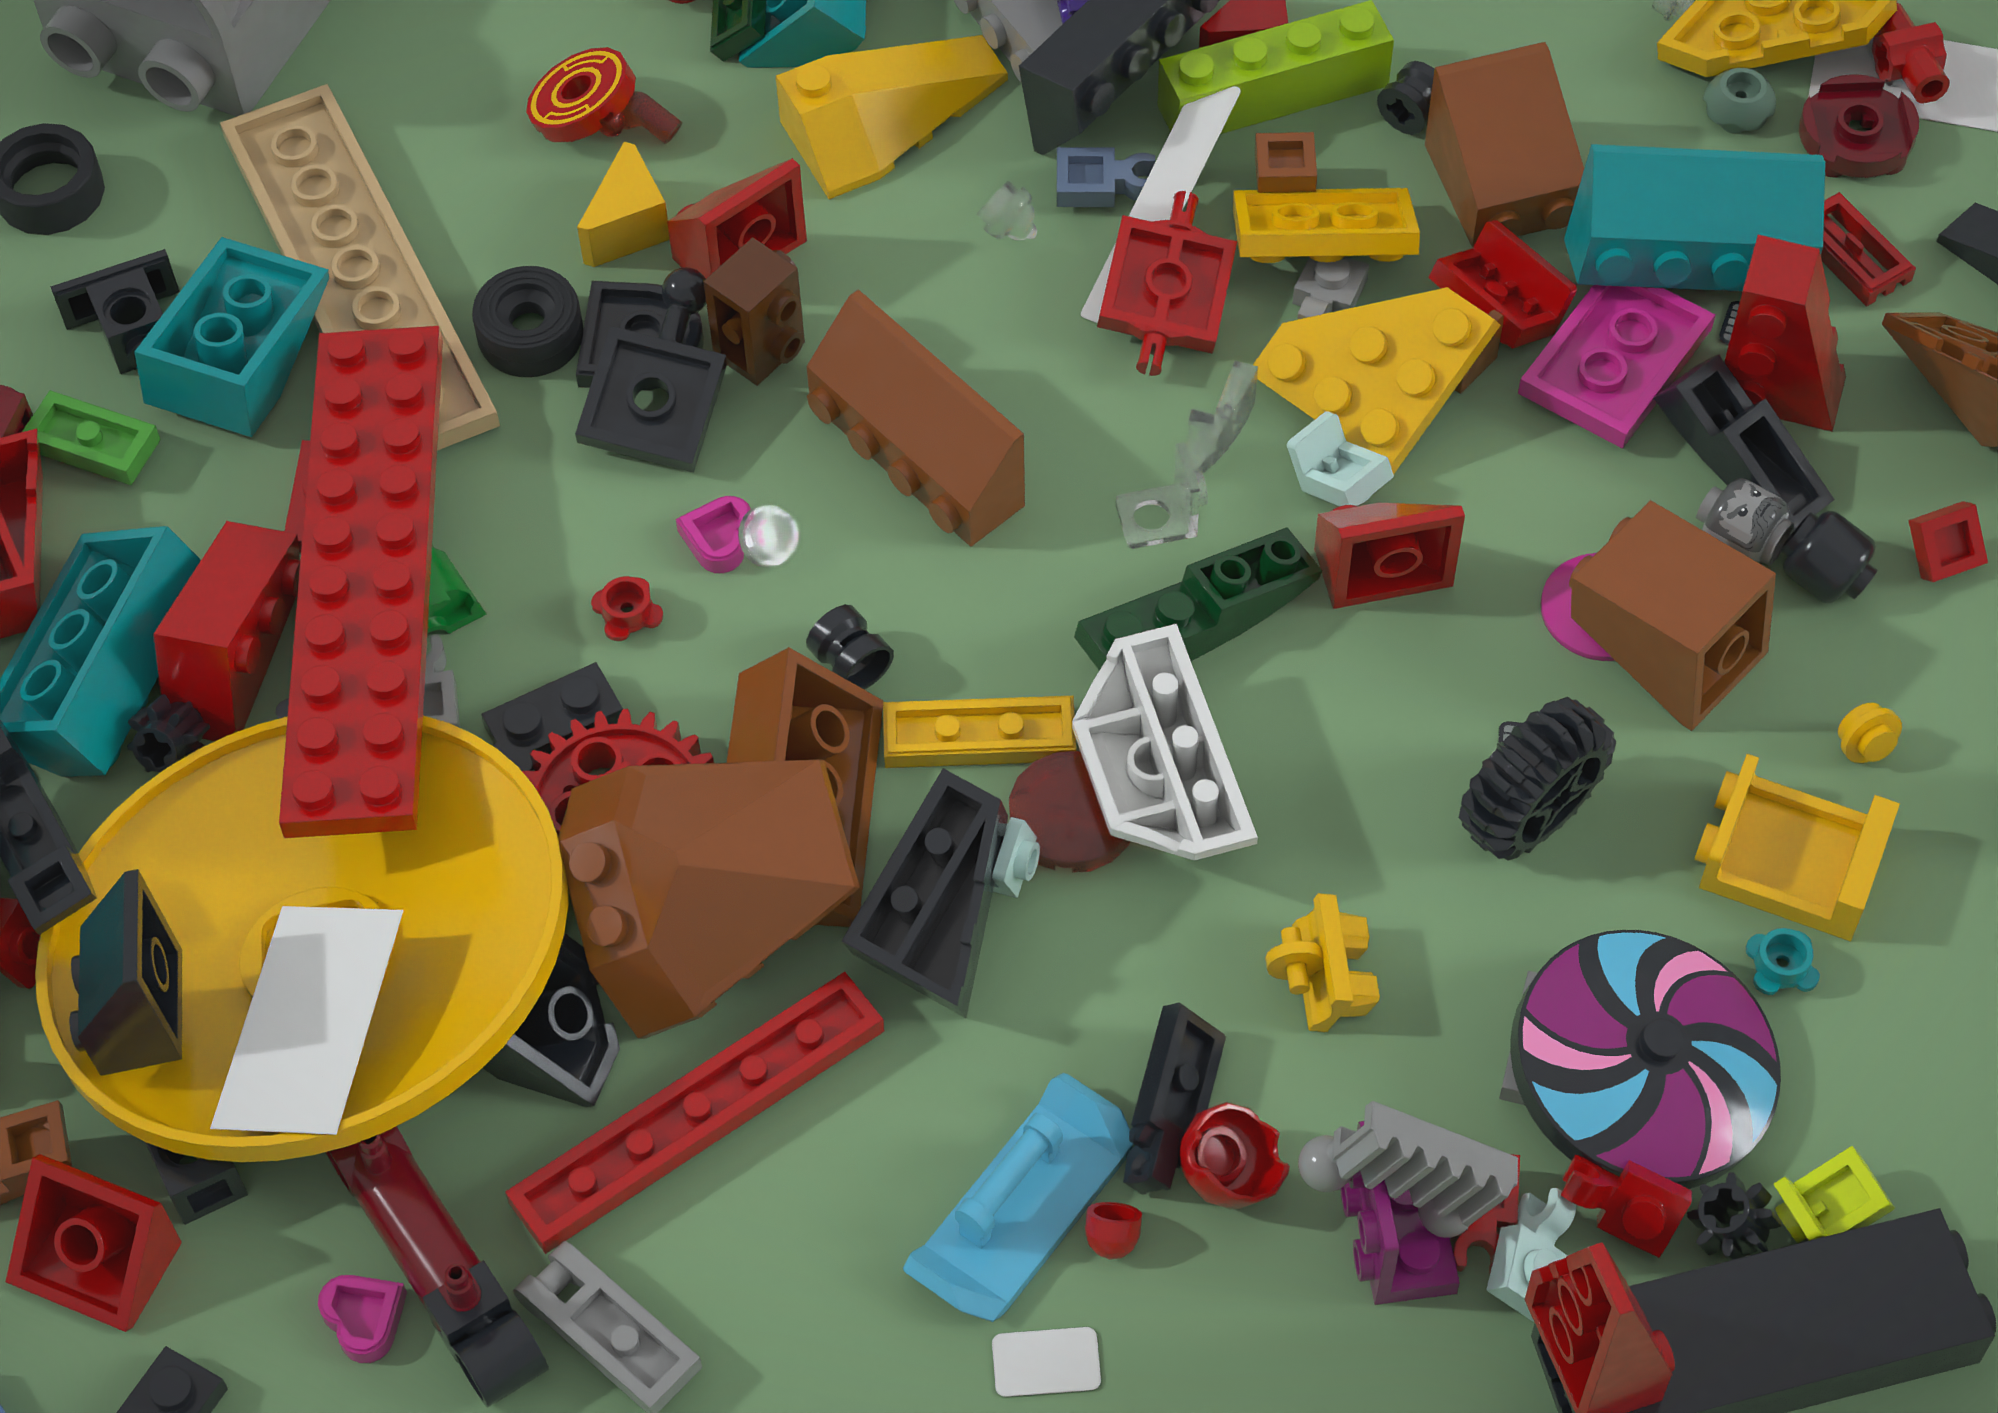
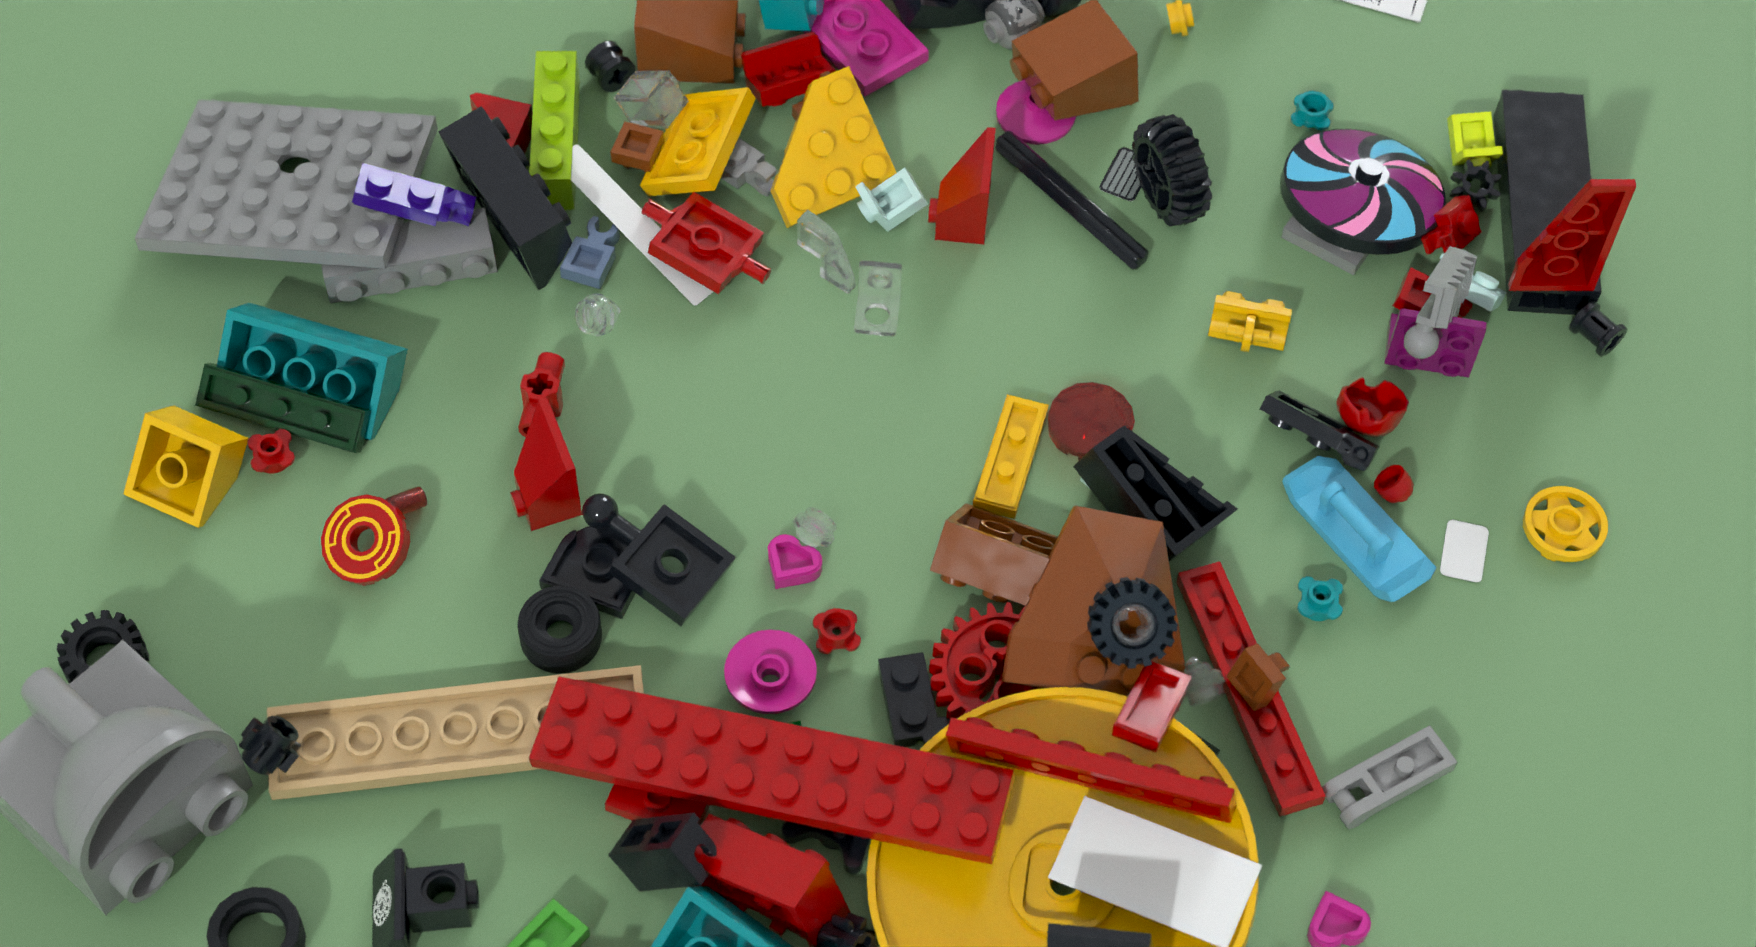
camera: 75 degrees left, 0 degrees up
teal slope [135,237,329,437] -> none
dark red piece [325,1126,549,1408] -> none
yellow slope [577,142,670,267] -> none
reddish brown brick [703,238,805,386] -> none
yellow wedge [776,35,1008,199] -> none
black wheel [806,604,894,690] -> none
dark orange slope [807,289,1025,547] -> none
white wedge [1072,624,1258,860] -> none
dark green slope [1074,527,1323,671] -> none
yellow panel [1694,754,1900,942] -> none
none -> black gear [239,715,301,775]
none -> red axle [518,352,565,437]
none -> black hinge [608,812,717,891]
none -> clear brick [614,70,689,129]
none -> dark pink dish [724,630,817,714]
none -> red plate [946,717,1236,824]
none -> black axle [995,131,1149,270]
none -> black bush [1087,577,1177,668]
none -> tile [1111,661,1192,753]
none -> clear plate [1184,657,1226,707]
none -> dark orange tile [1226,643,1290,711]
none -> teal plate [1297,576,1343,621]

